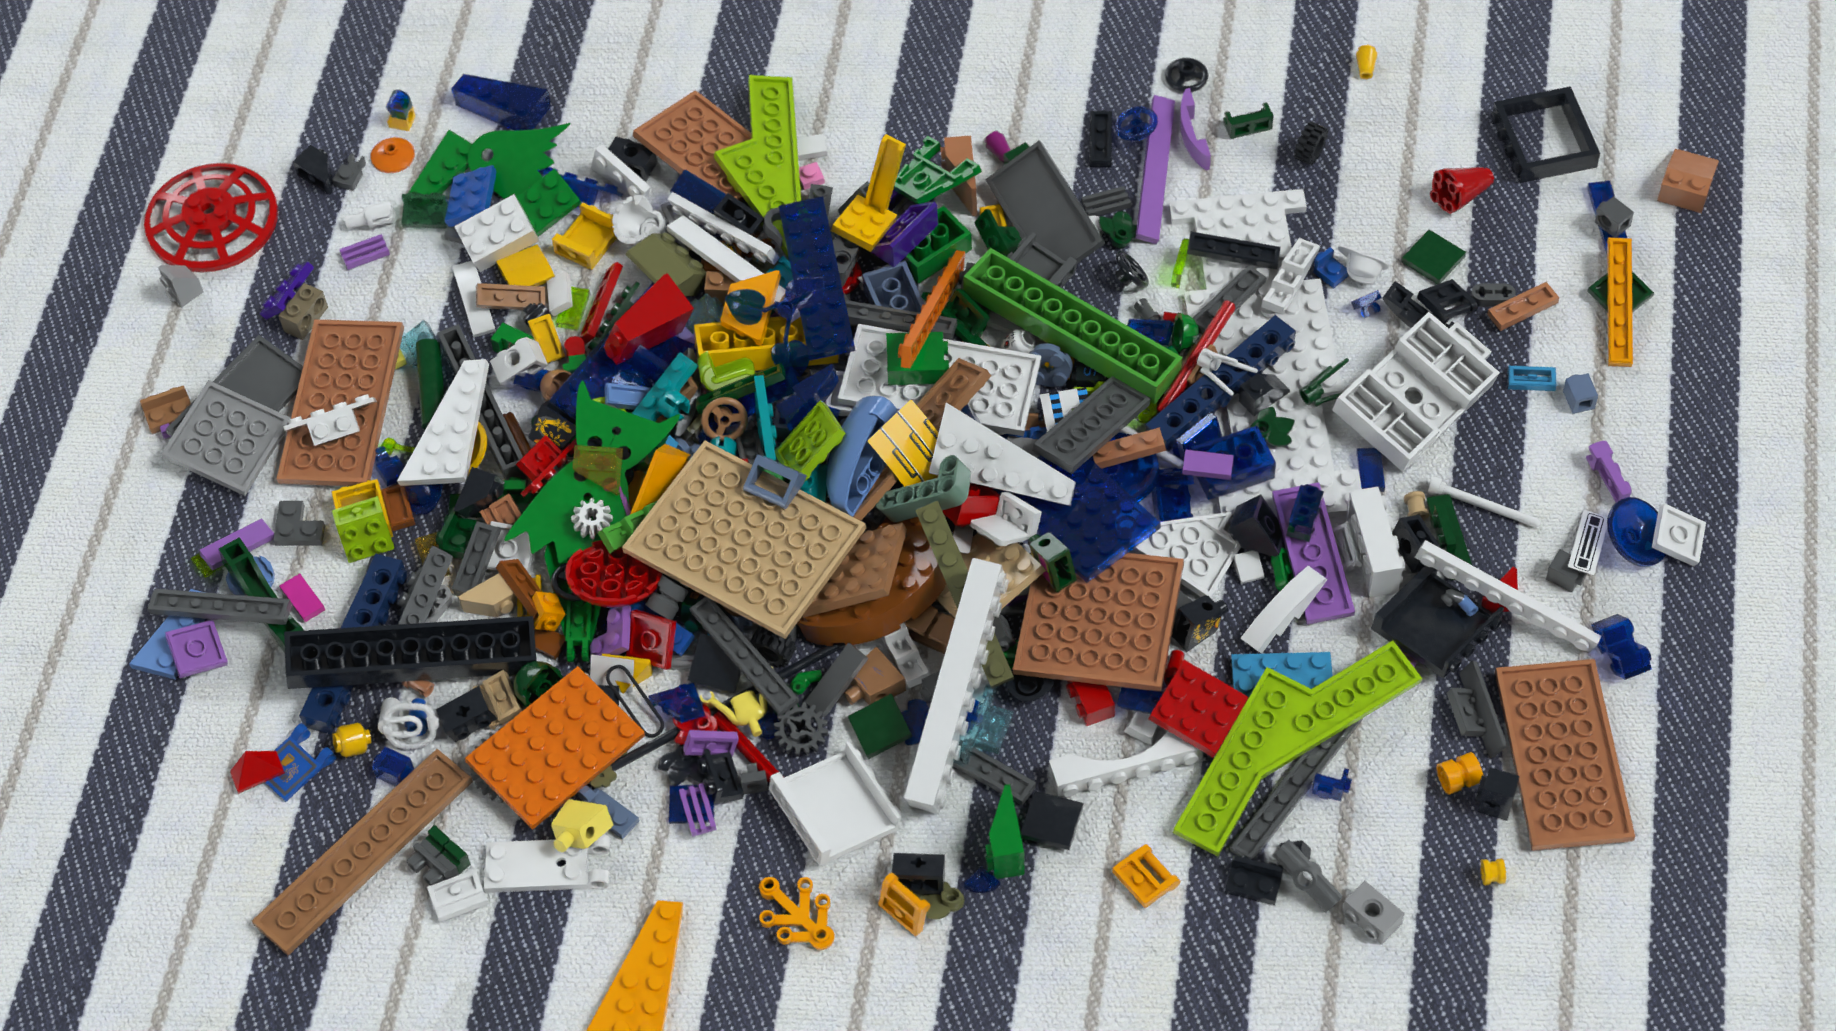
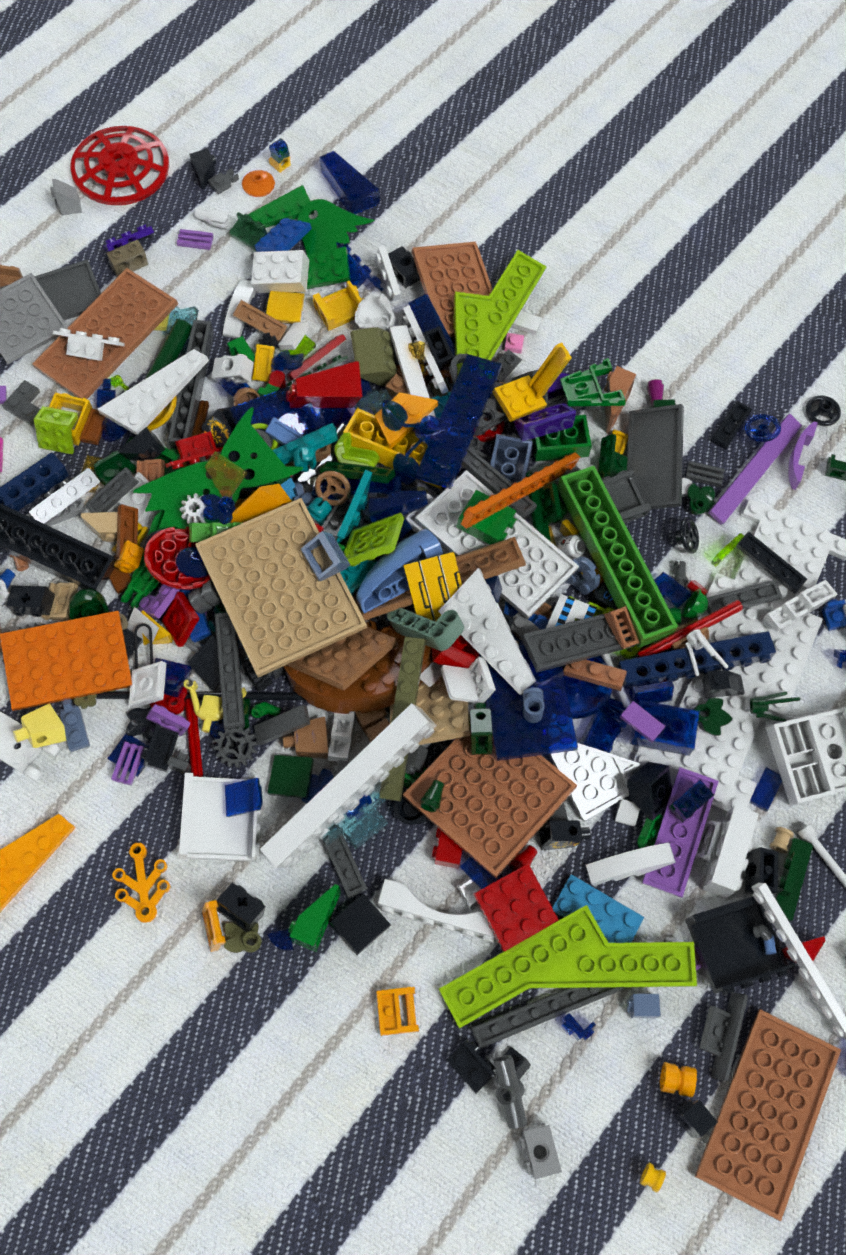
camera: 25 degrees right, 10 degrees up
none -> white tile [129,661,166,708]
none -> clear blue dish [176,547,209,578]
none -> clear blue plate [200,494,235,525]
none -> clear blue piece [225,777,263,818]
none -> clear blue plate [271,350,304,371]
none -> clear yellow tile [408,341,425,360]
none -> dark green cone [421,780,444,812]
none -> sand blue piece [523,688,545,723]
none -> yellow tile [559,519,579,536]
none -> nougat slope [604,606,640,649]
none -> sand blue brick [627,994,661,1018]

